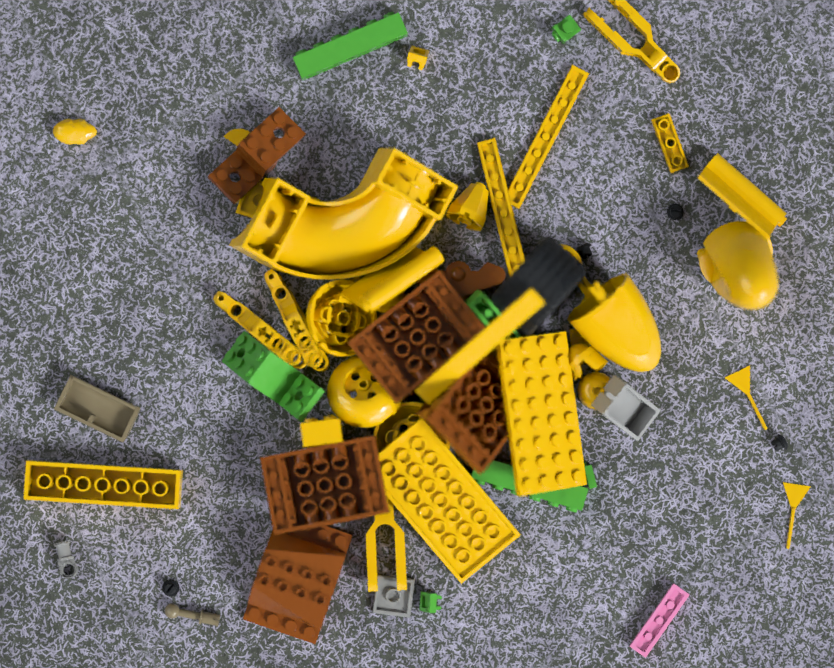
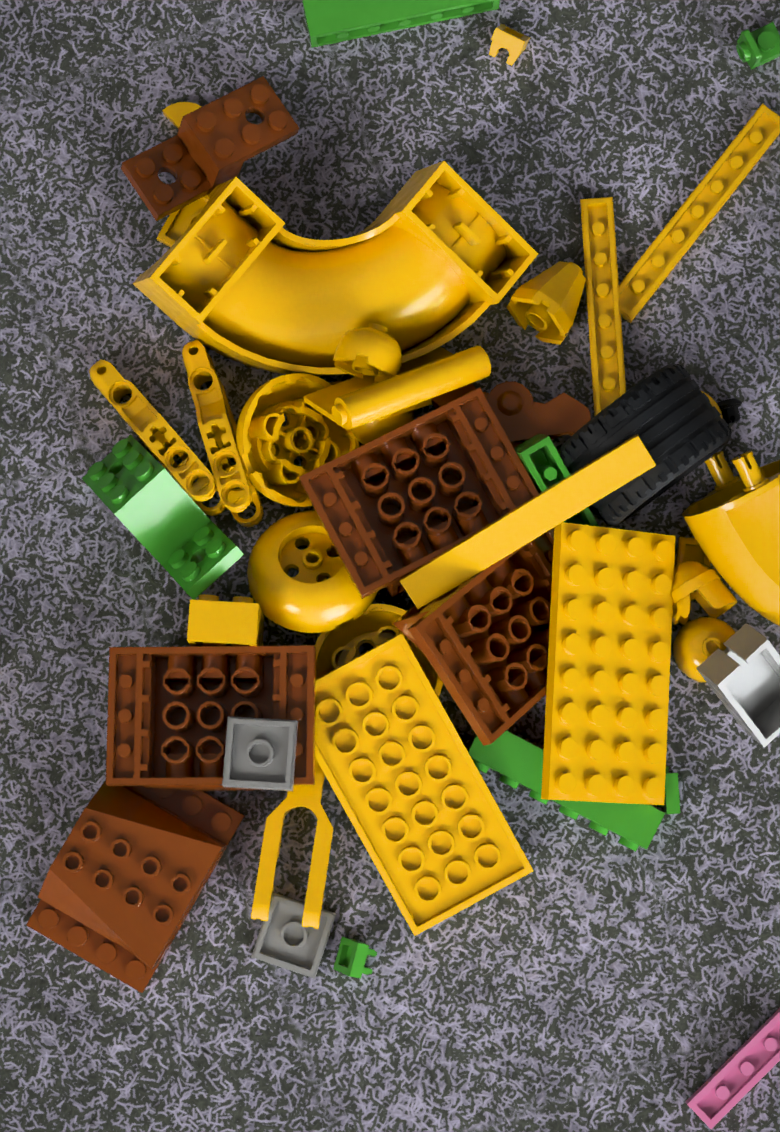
camera: 10 degrees right, 5 degrees down
none -> light grey tile [222,716,298,791]
none -> yellow cylinder [333,323,402,382]

